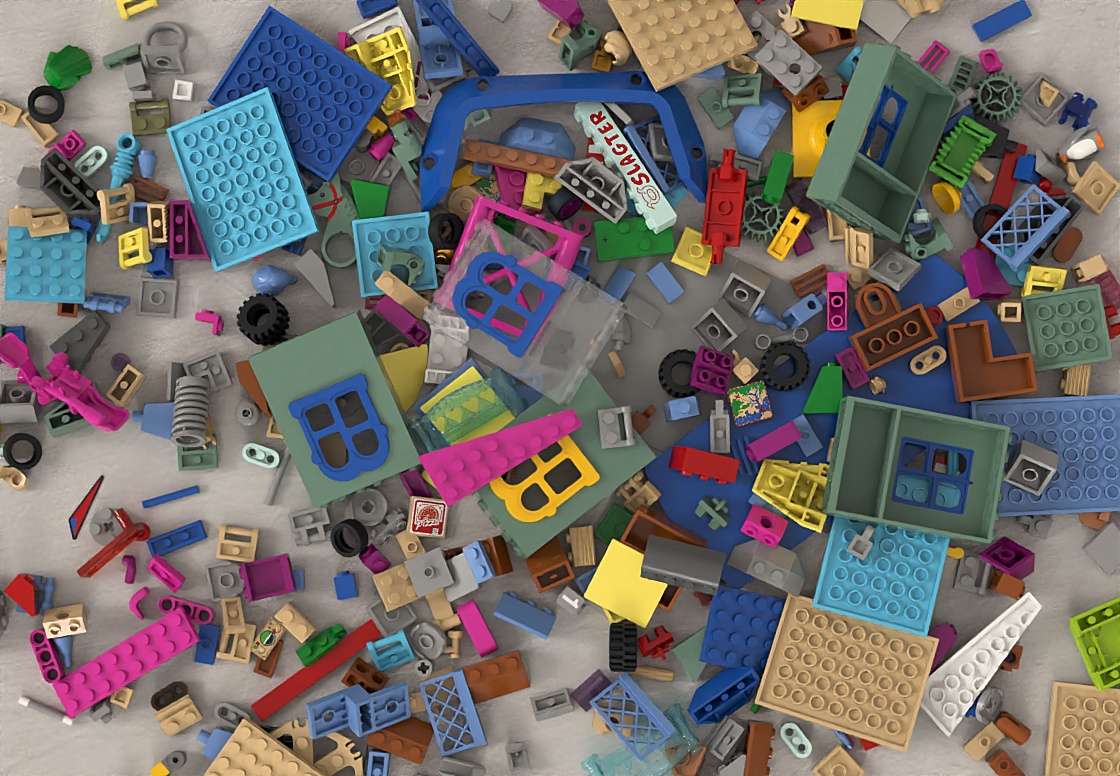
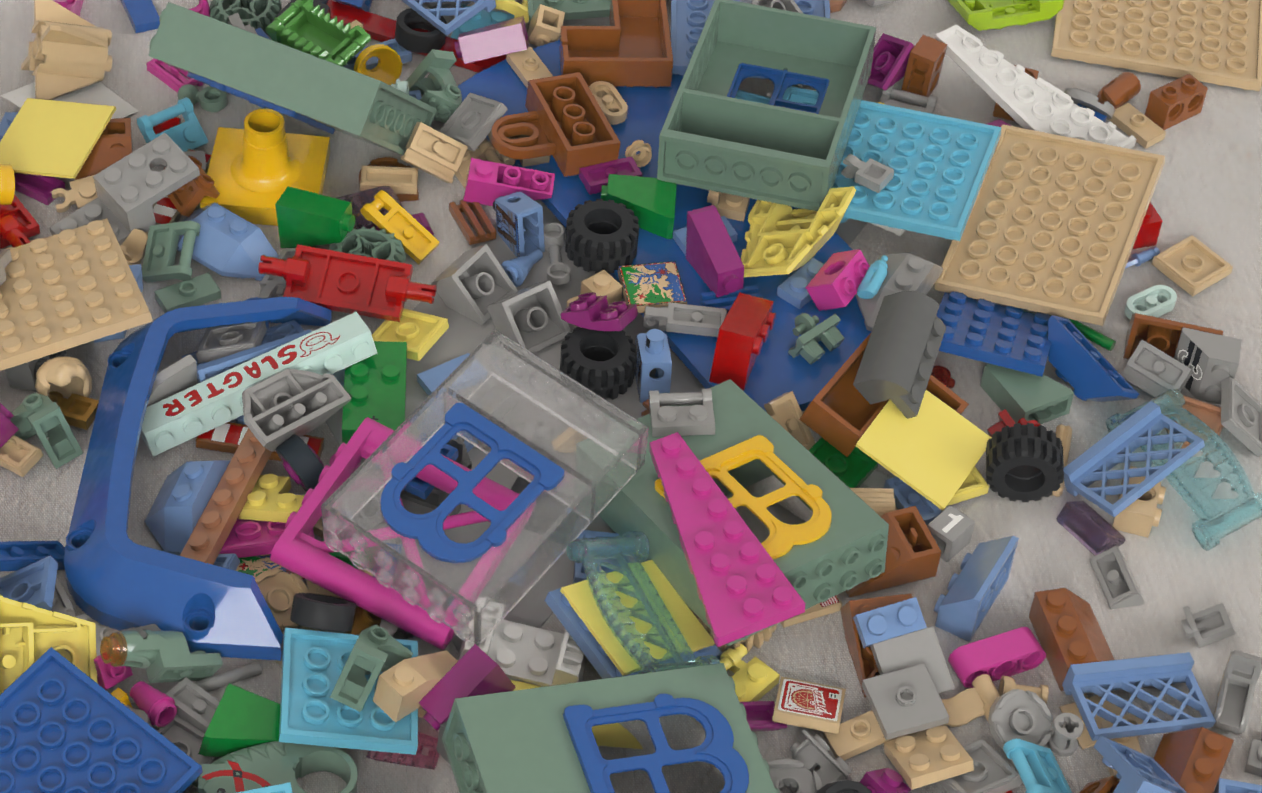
camera: 95 degrees left, 40 degrees down
none -> medium azure piece [857,255,888,299]

